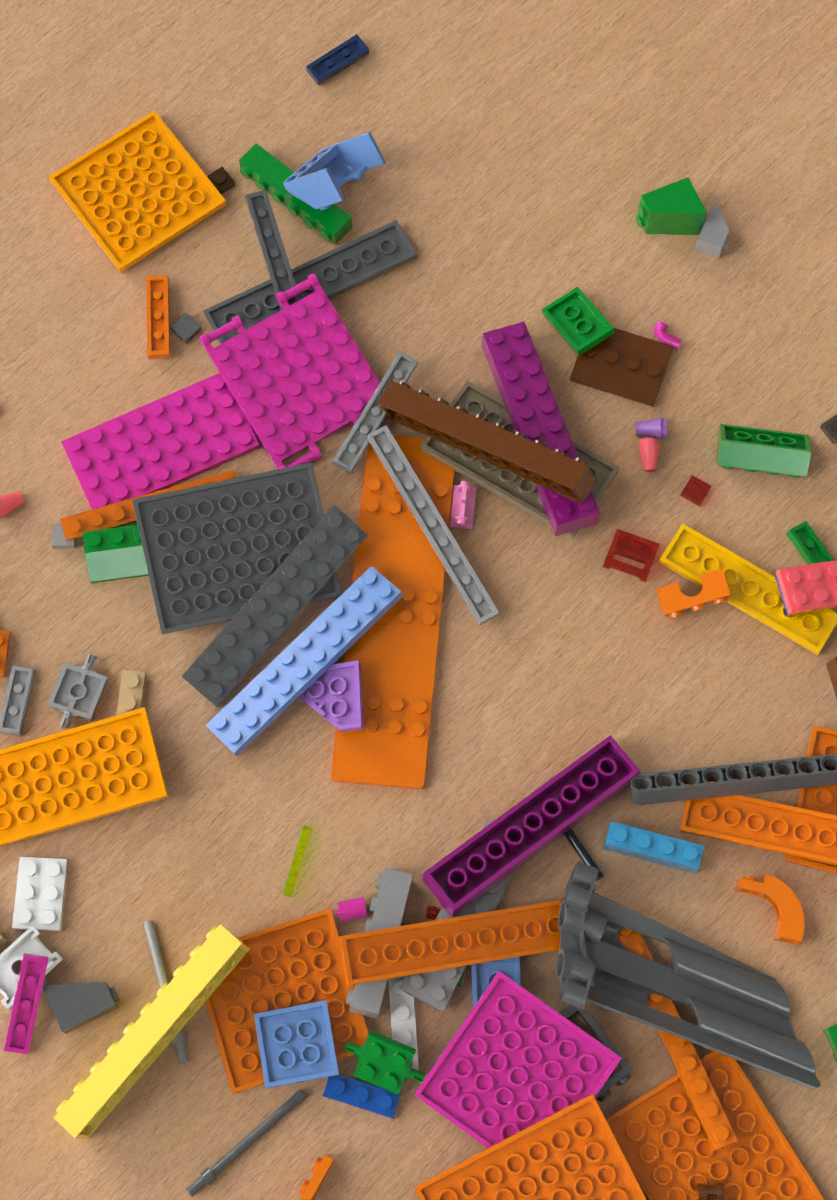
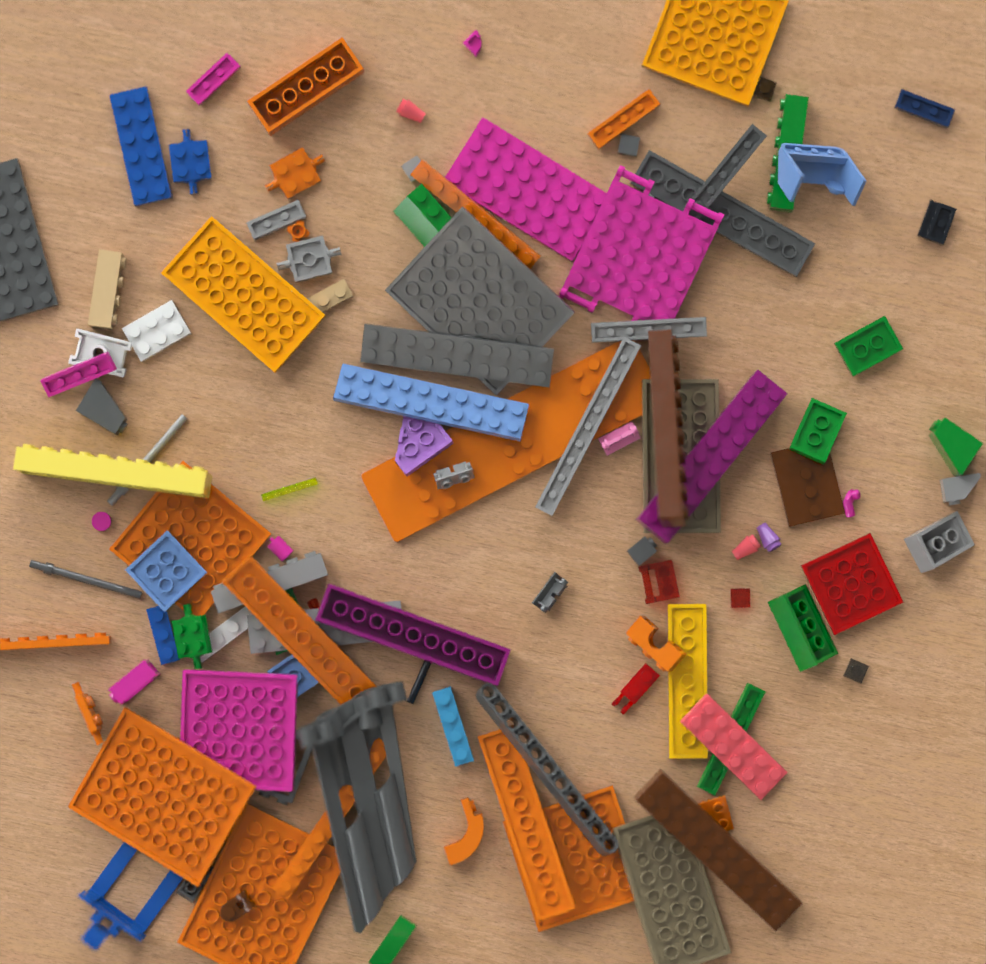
camera: 55 degrees right, 15 degrees up
none -> dark pink tile [92,512,112,531]
none -> dark pink window [108,659,160,704]
none -> orange plate [287,220,310,242]
none -> light grey hinge [433,461,474,489]
none -> dark grey hinge [532,572,568,613]
none -> red hinge [611,663,660,715]
none -> dark grey brick [627,537,657,566]
none -> red plate [801,533,904,635]
none -> green plate [834,316,903,377]
none -> light grey slope [904,511,975,573]
none -> black plate [917,200,957,245]

